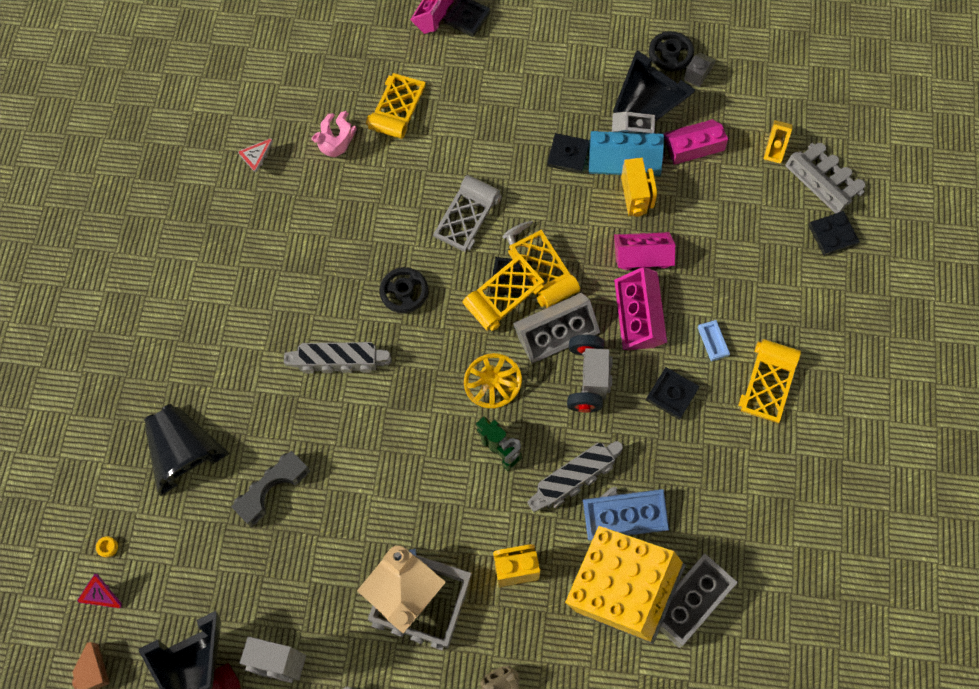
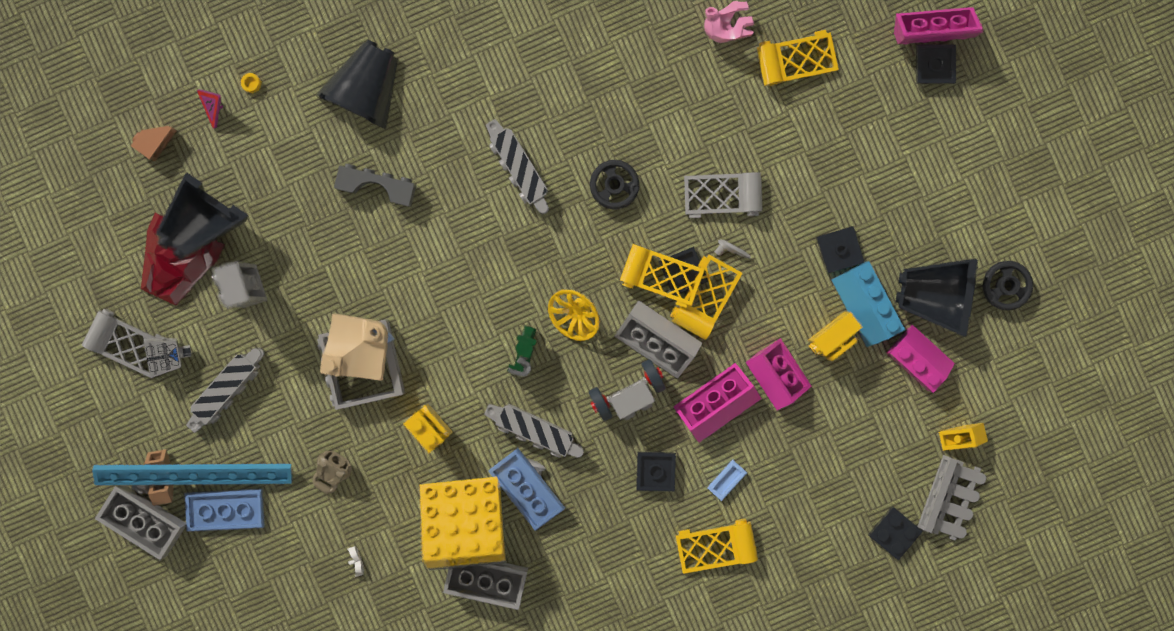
camera: 60 degrees right, 20 degrees up
light grey slope [612,112,655,133] -> none
flat silver slope [684,53,716,88] -> none

